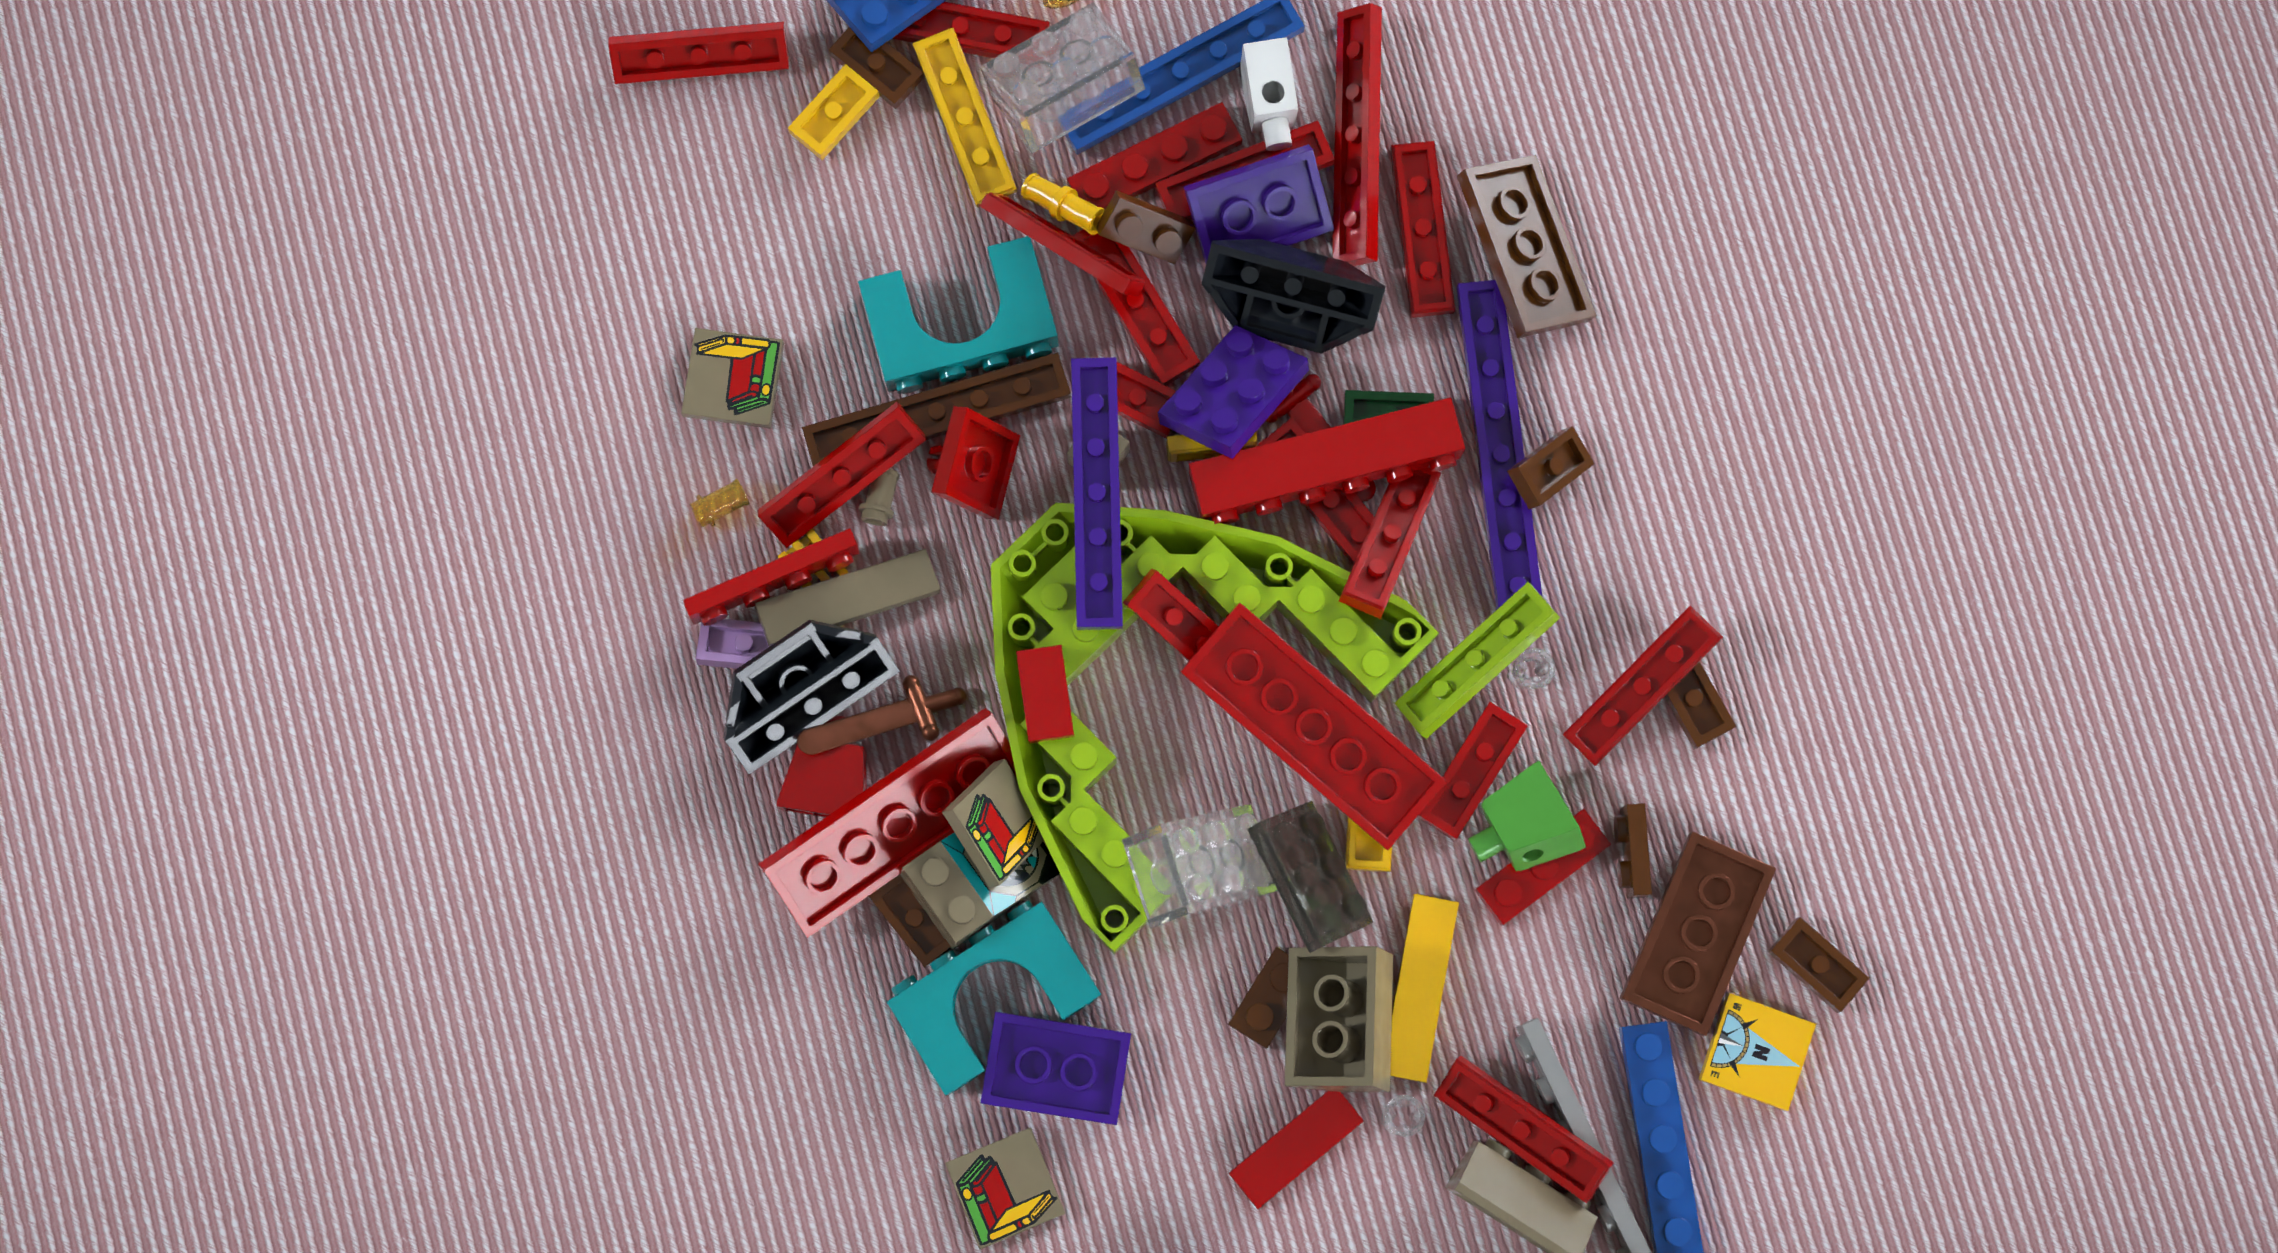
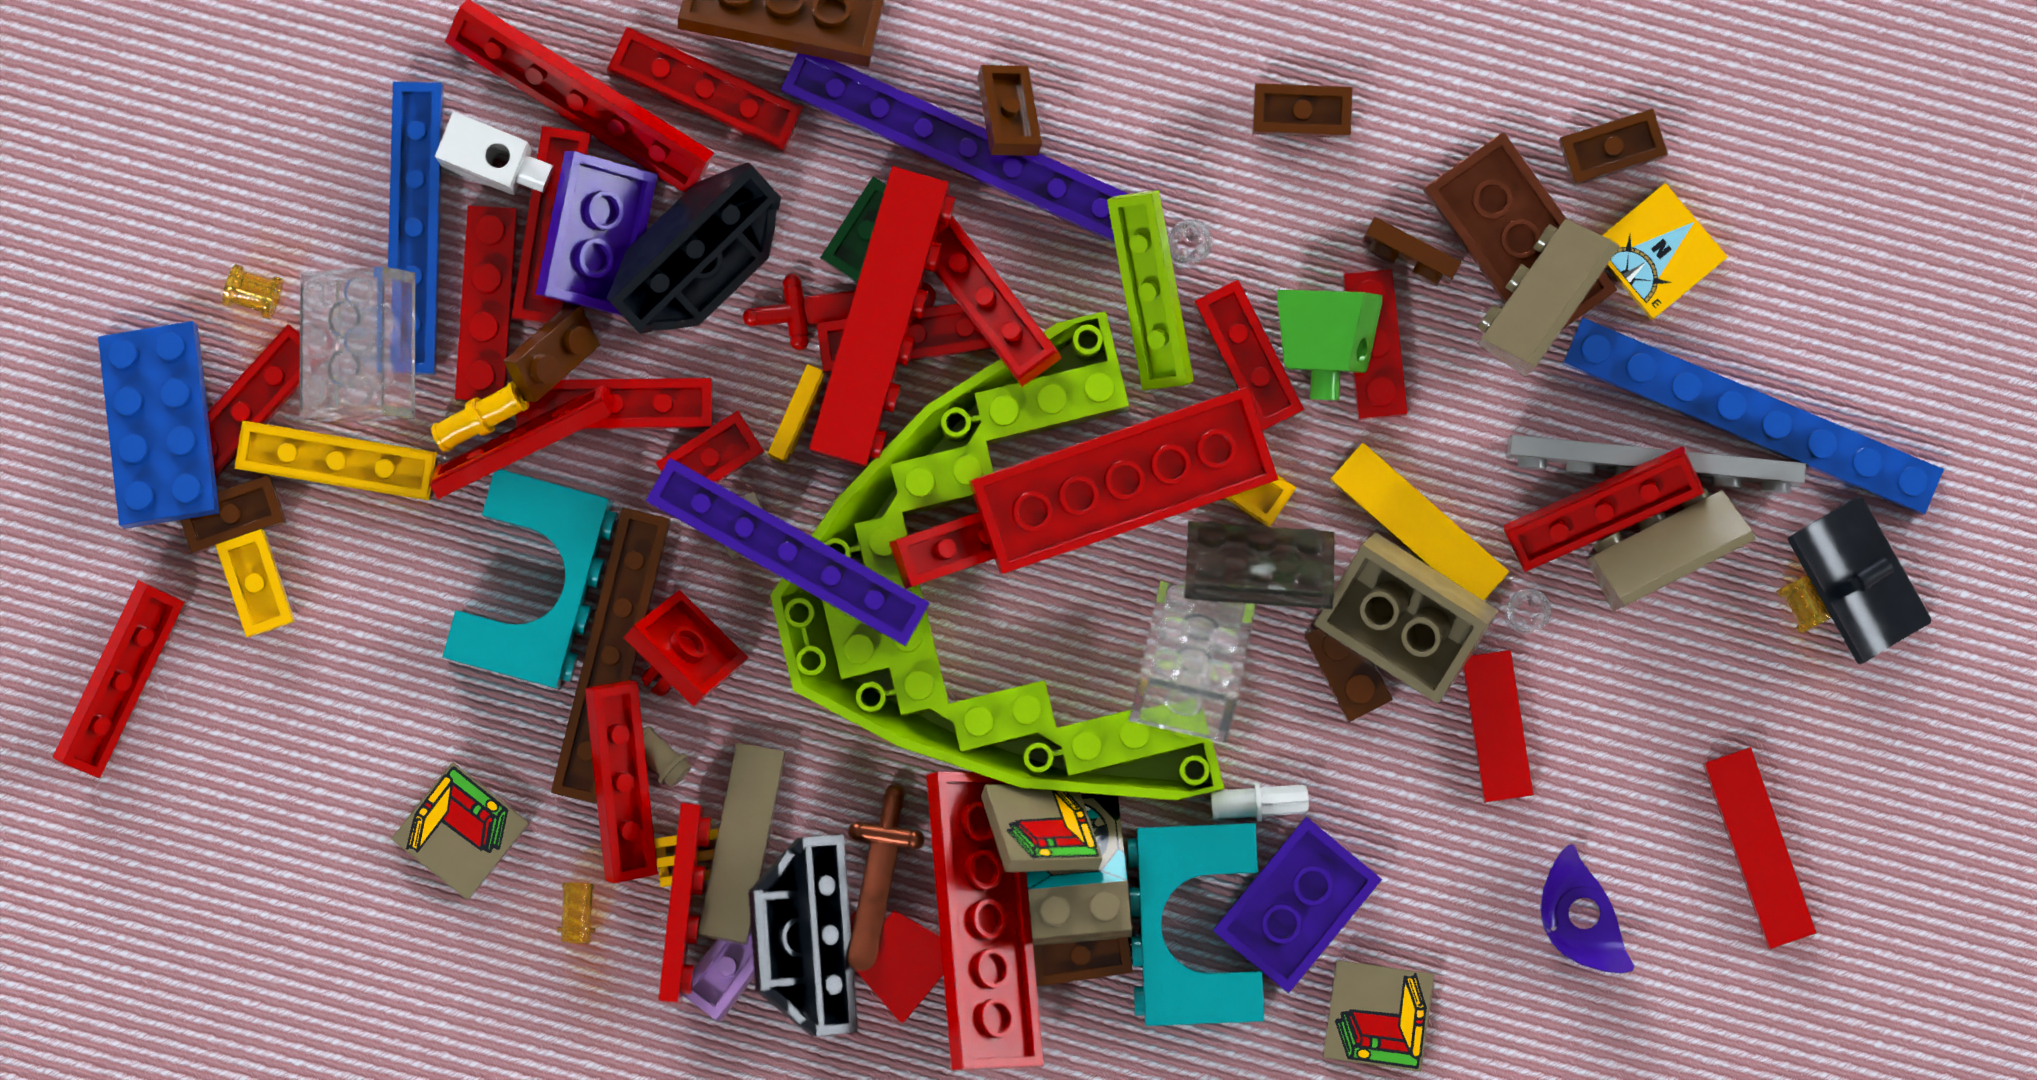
camera: 55 degrees left, 5 degrees up
red tile [1016,645,1074,743] -> none
dark purple plate [1158,325,1309,459] -> none
red tile [1562,605,1724,766] -> none
none -> white axle [1211,783,1309,822]
none -> dark tan slope [1477,218,1620,377]

